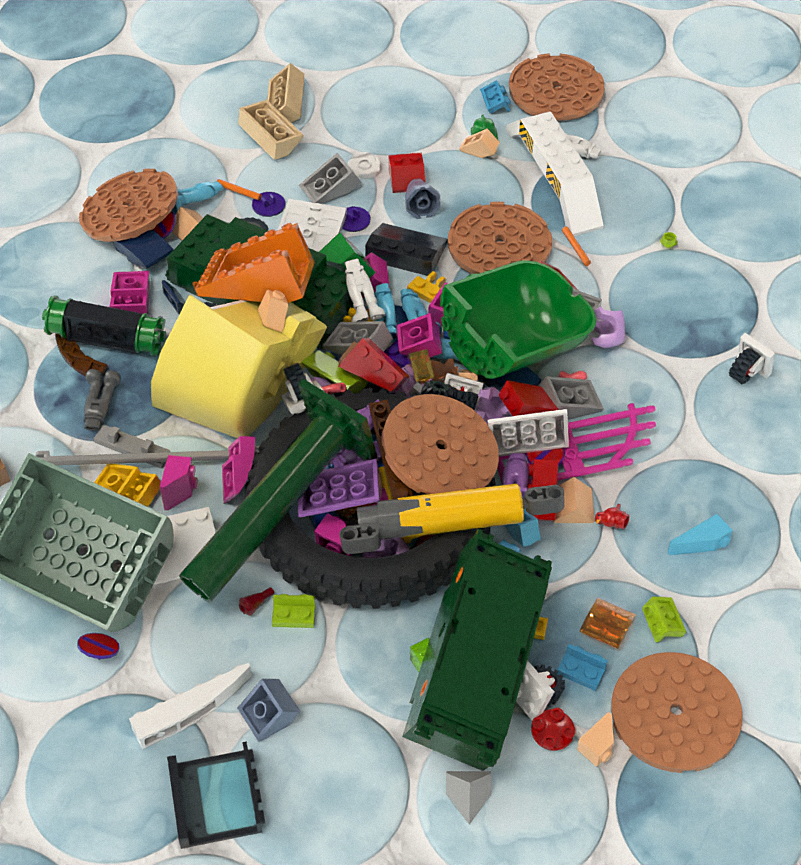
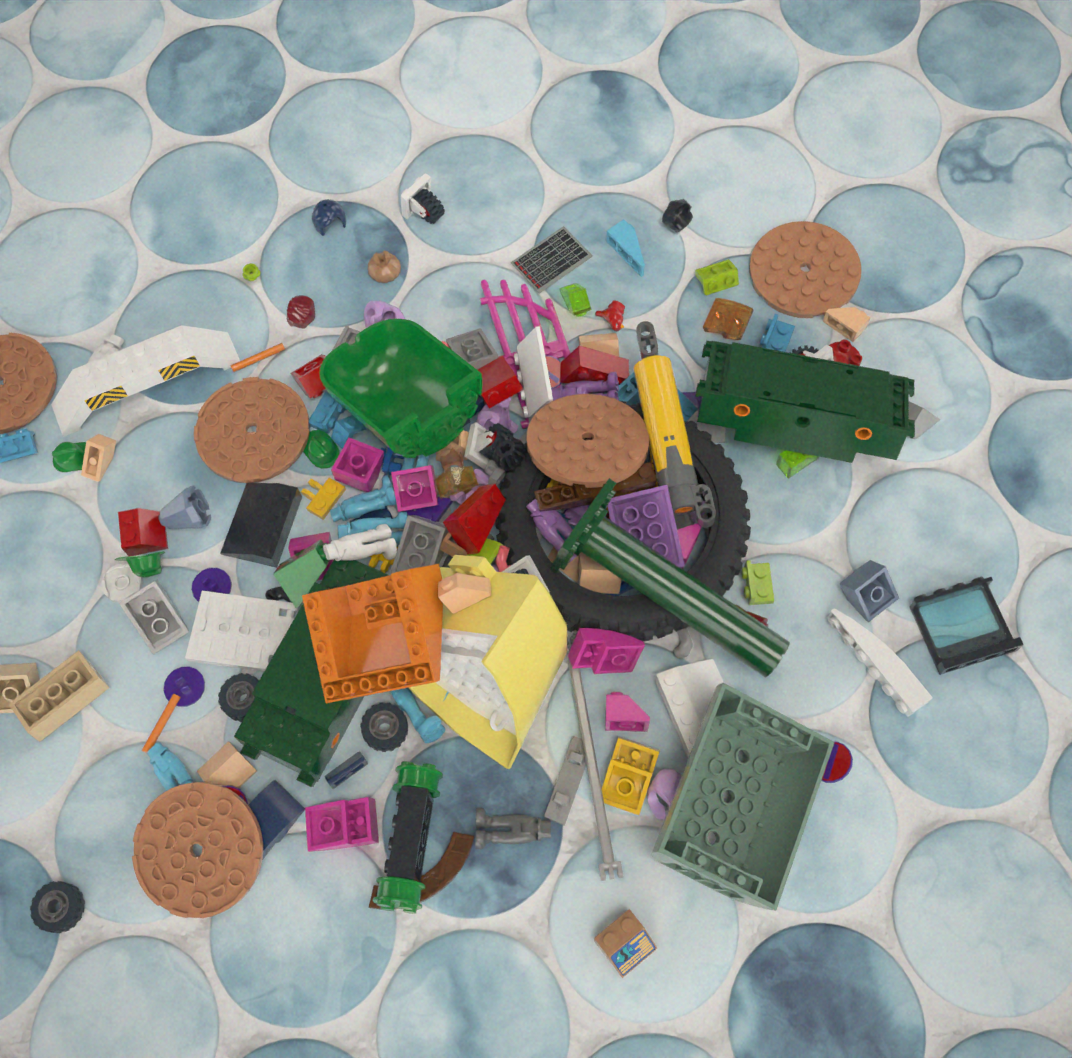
camera: 90 degrees left, 15 degrees up
none -> black wheel [30,881,85,933]
none -> green piece [115,551,165,578]
none -> dark red hair [286,295,315,329]
none -> dark blue piece [312,199,346,236]
none -> medium nougat hair [367,251,401,283]
none -> black sticker [510,226,593,294]
none -> clear neon green slope [559,283,591,317]
none -> black hair [662,199,693,233]

